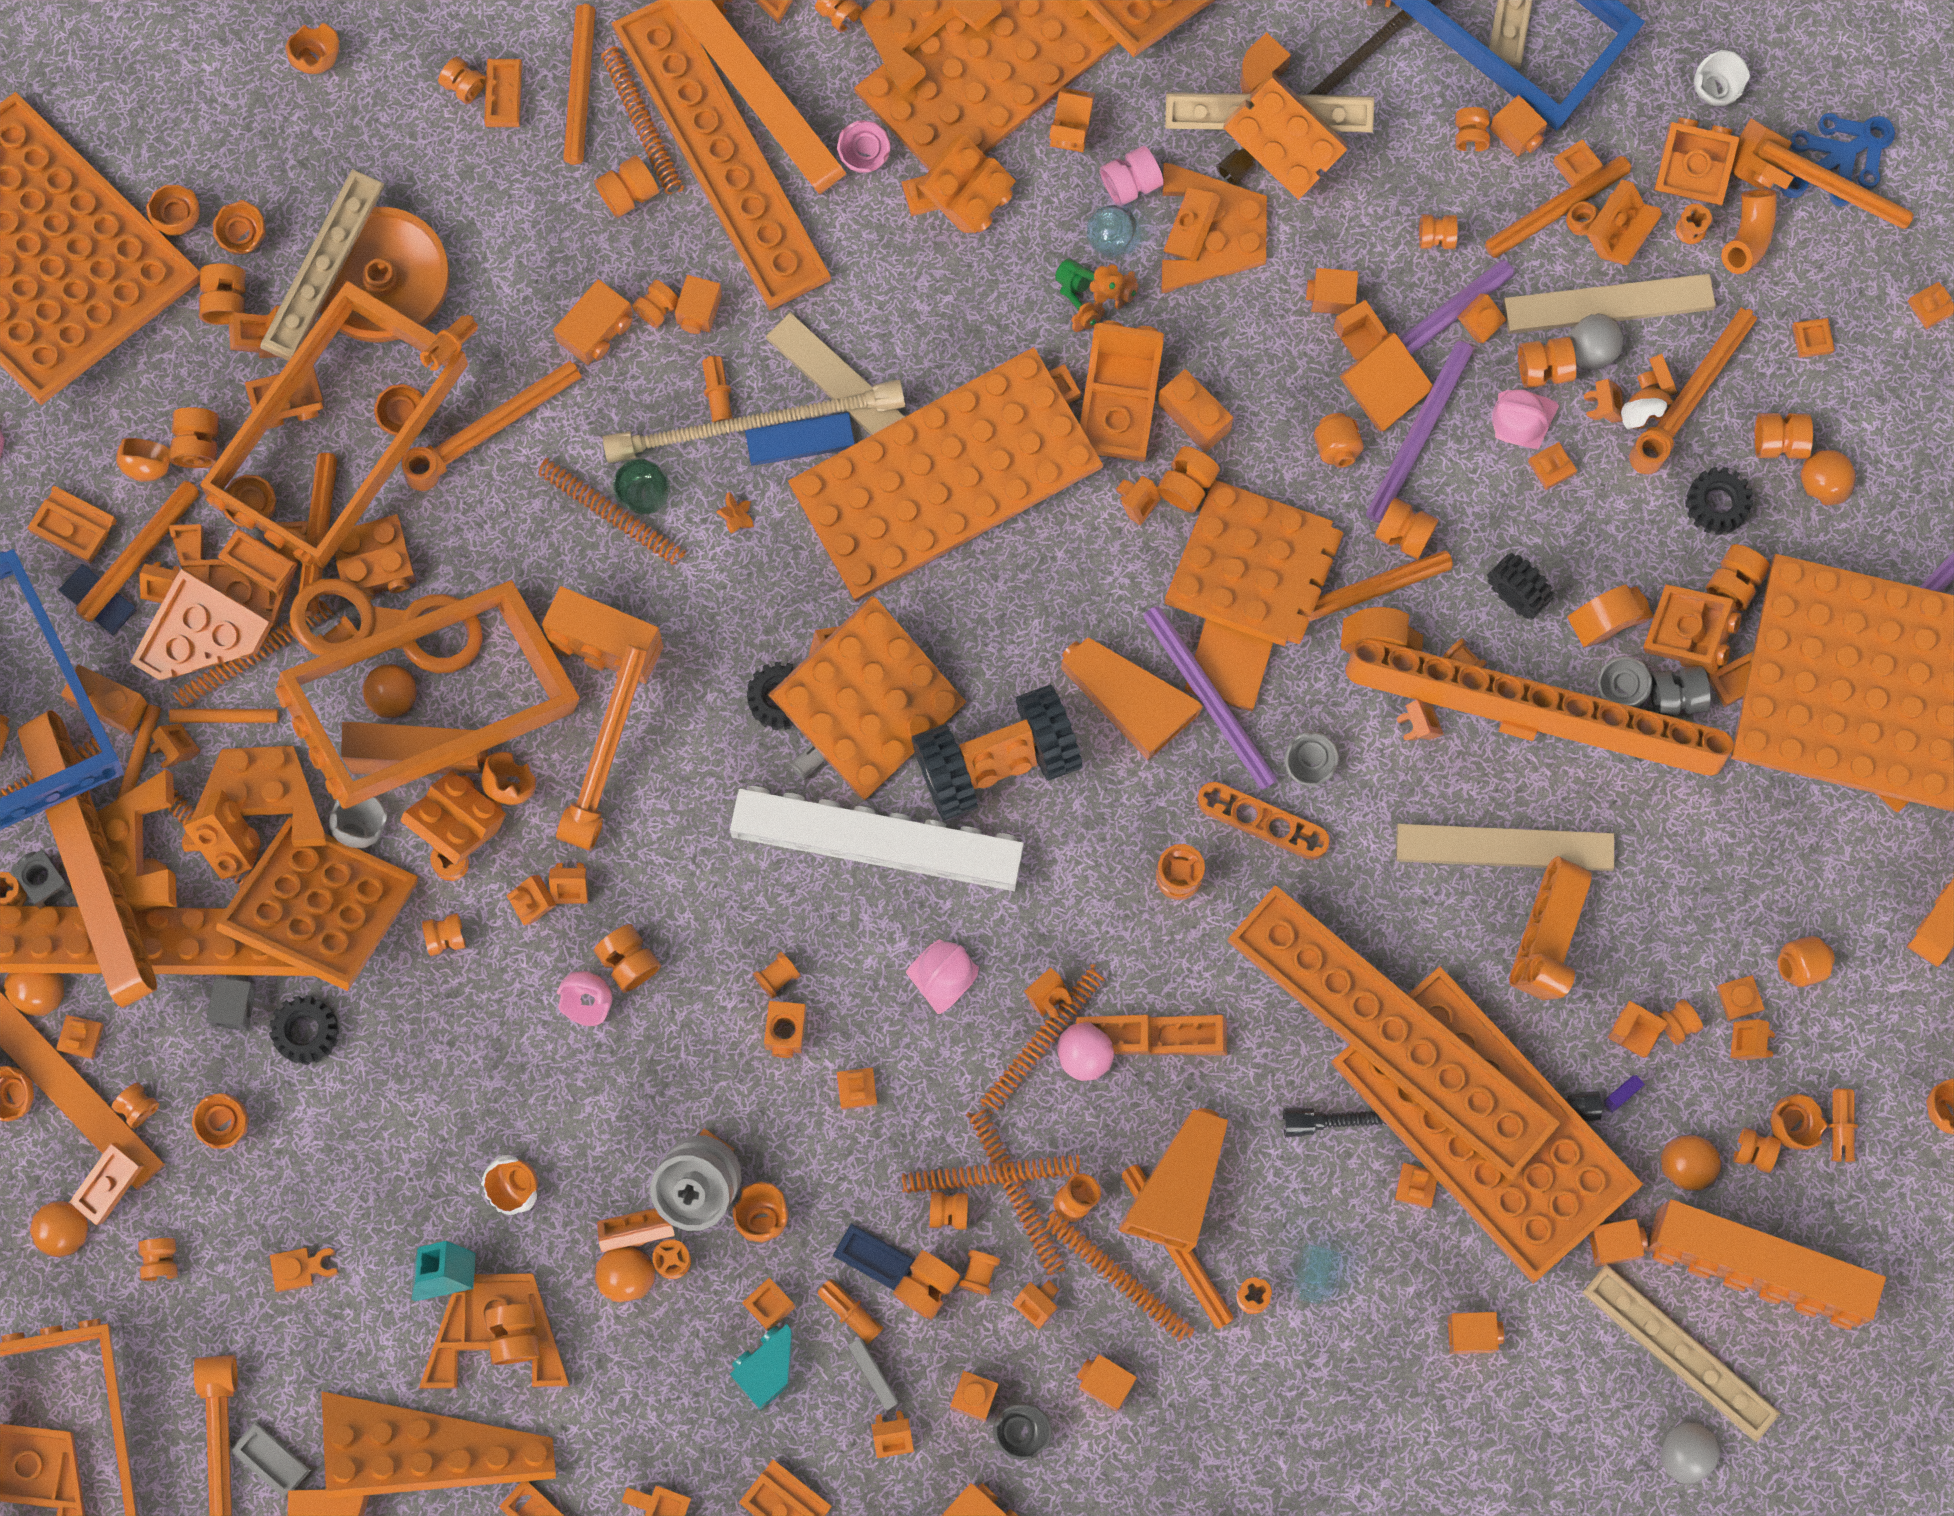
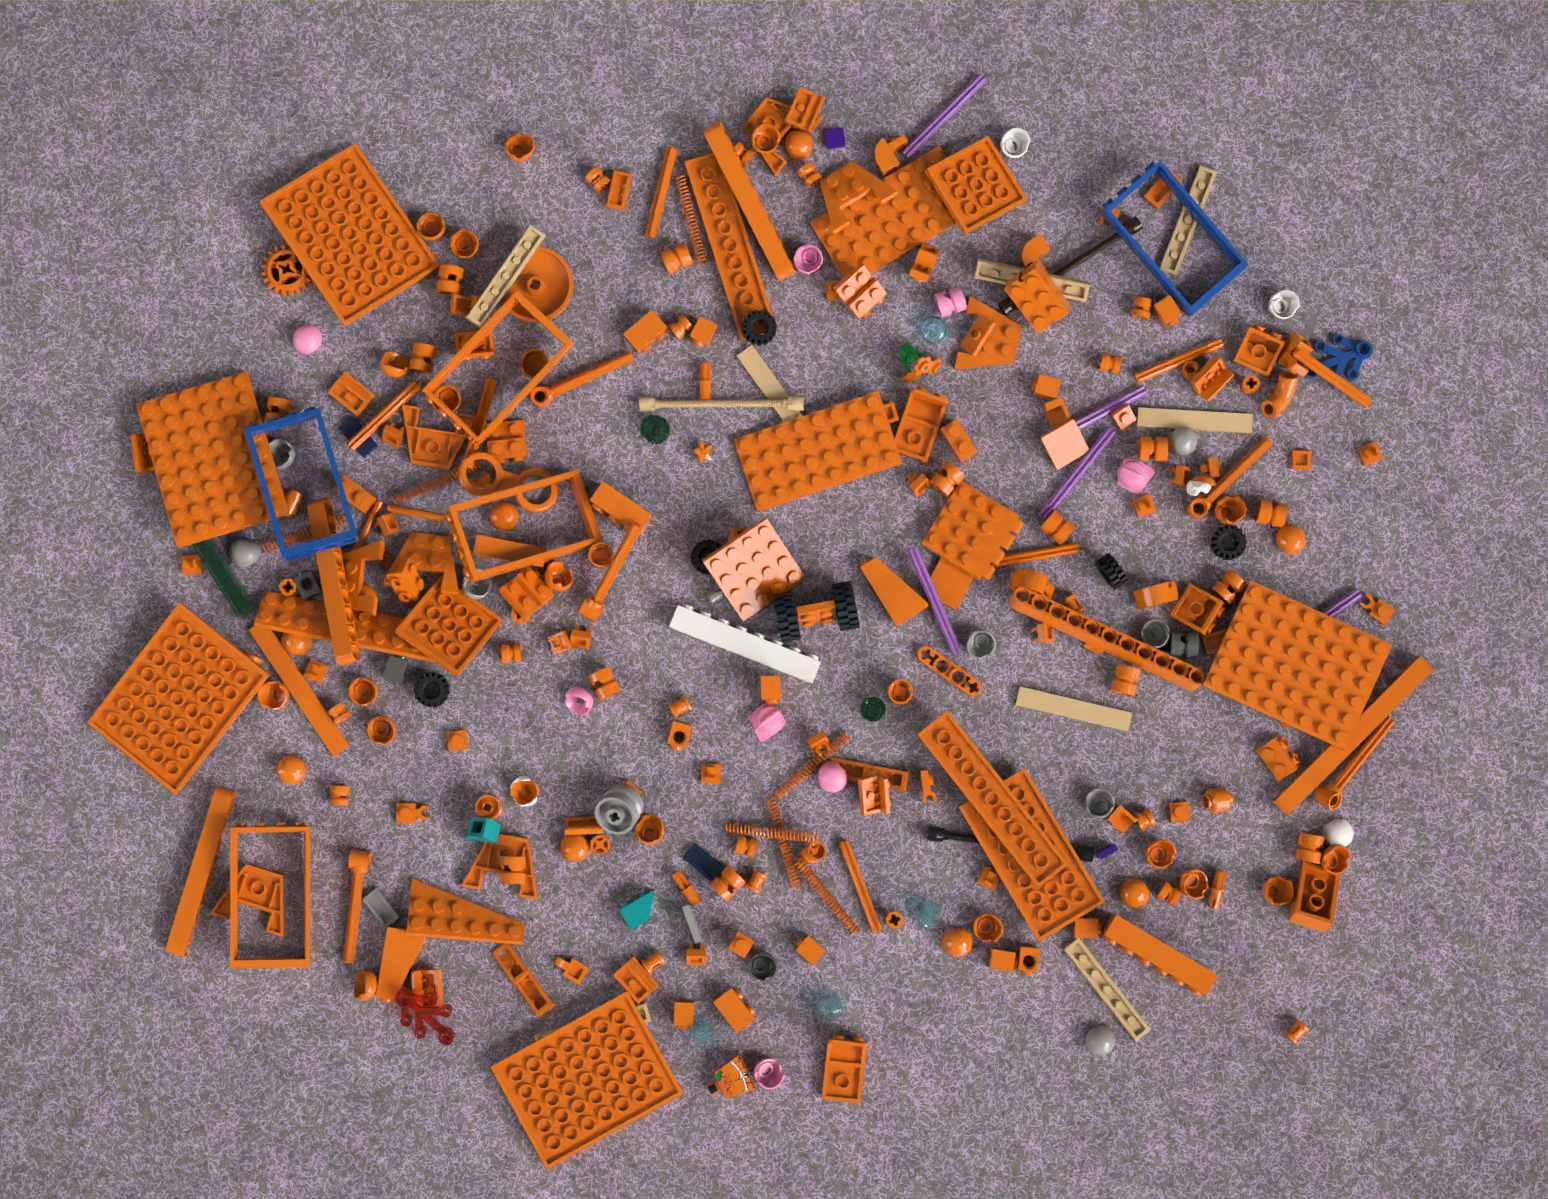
camera: 15 degrees right, 10 degrees up
plate [69,1143,145,1225] -> none
plate [130,569,274,681] -> none
orange tile [218,528,299,596] -> none
orange axle [420,315,478,371] -> none
orange piece [539,457,686,565] -> none
orange tile [742,1277,796,1331] -> none
blue tile [745,412,854,466] -> none
orange tile [1012,1280,1060,1330] -> none
orange slope [1118,1108,1228,1253] -> none
orange head [1314,413,1364,468] -> none
orange beam [1509,856,1592,1000] -> none
orange tile [1553,139,1603,189] -> none
orange tile [1730,1019,1775,1060] -> none
none -> orange hair [348,677,378,706]
none -> orange plate [446,730,469,752]
none -> orange wheel [475,795,503,820]
none -> orange wheel [588,542,614,569]
none -> orange bush [640,949,666,975]
none -> black tyre [742,310,777,346]
none -> orange brick [761,676,781,705]
none -> clear light blue head [816,992,846,1021]
none -> orange bracket [858,773,891,816]
none -> clear green wheel [860,696,886,722]
none -> orange plate [919,770,937,804]
none -> orange hair [941,928,973,957]
none -> orange hair [973,913,1003,942]
none -> orange brick [1017,946,1040,975]
none -> light grey hair [1086,787,1115,819]
none -> orange wheel [1110,664,1141,697]
none -> orange hair [1145,839,1177,869]
none -> orange hair [1215,496,1247,525]
none -> orange bracket [1256,734,1301,782]

